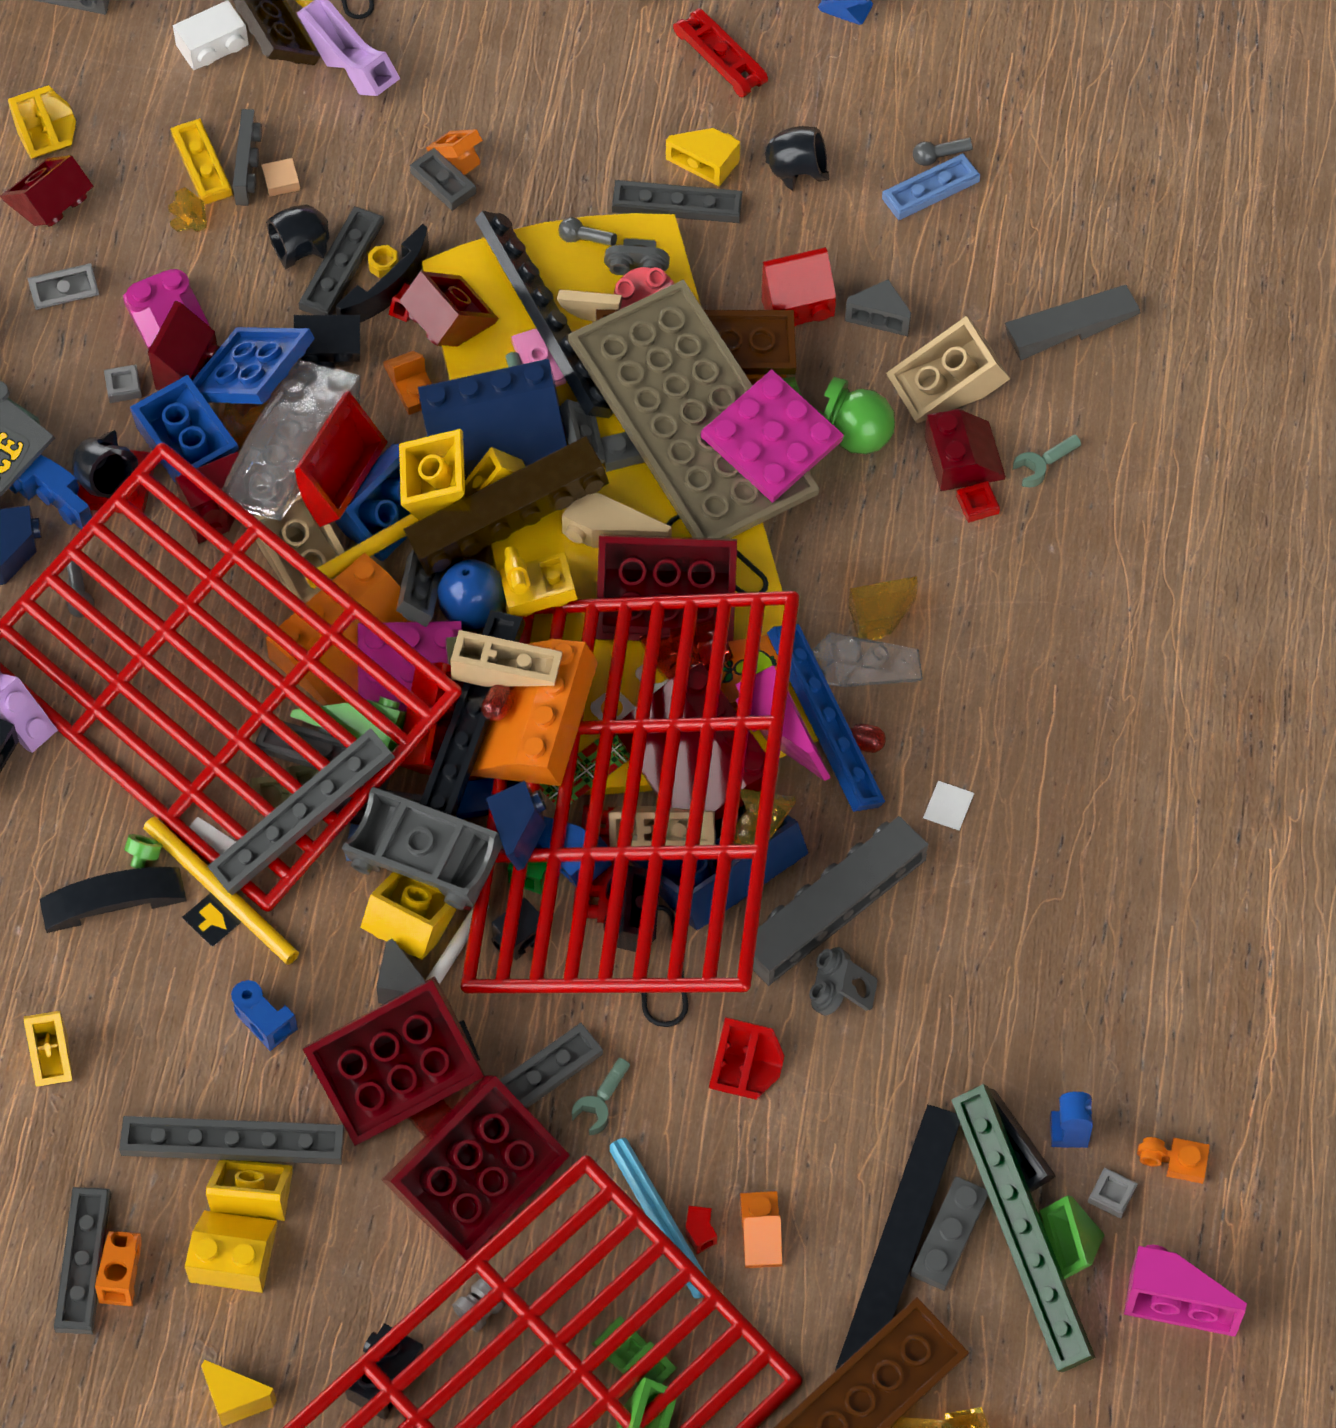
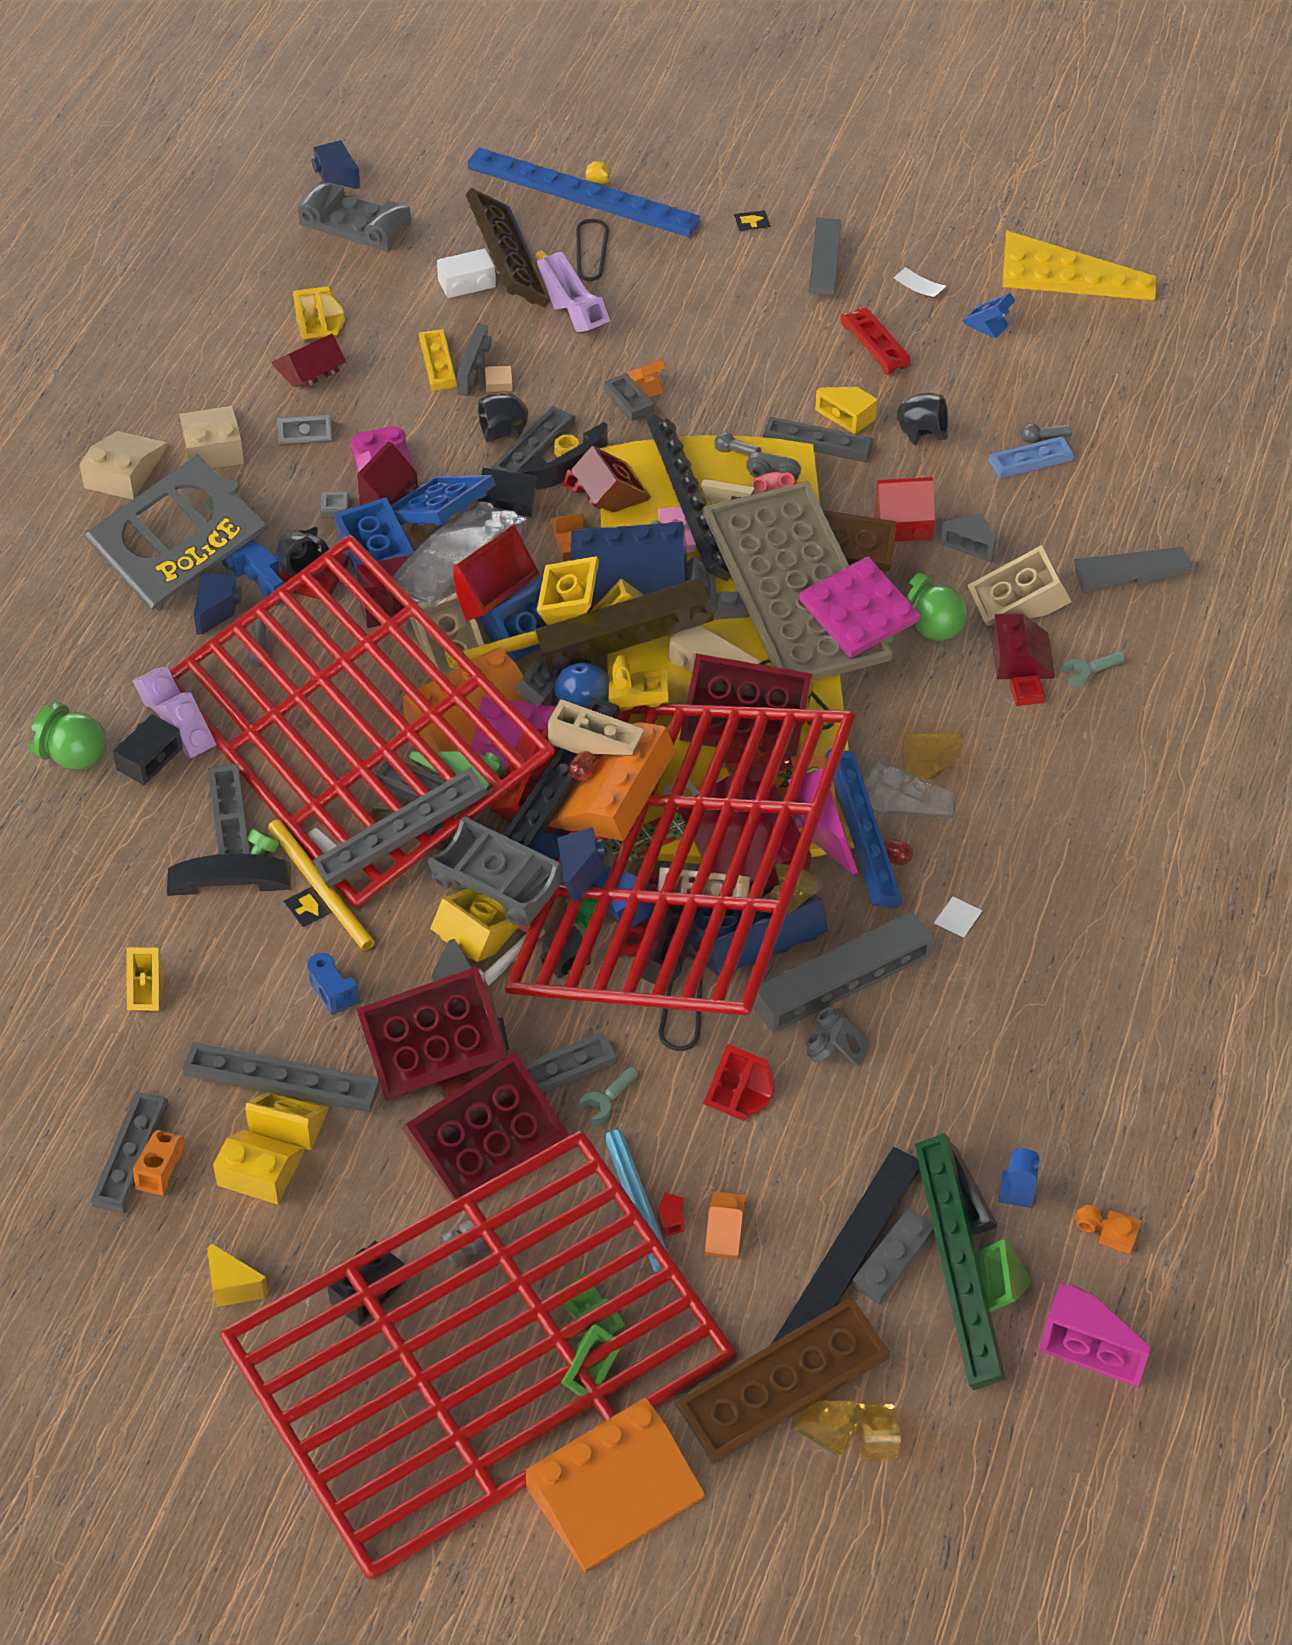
camera: 10 degrees right, 10 degrees down
clear yellow tile [168,187,207,232] -> none
light grey tile [1087,1167,1138,1219] -> none
none -> dark grey slope [208,764,250,854]

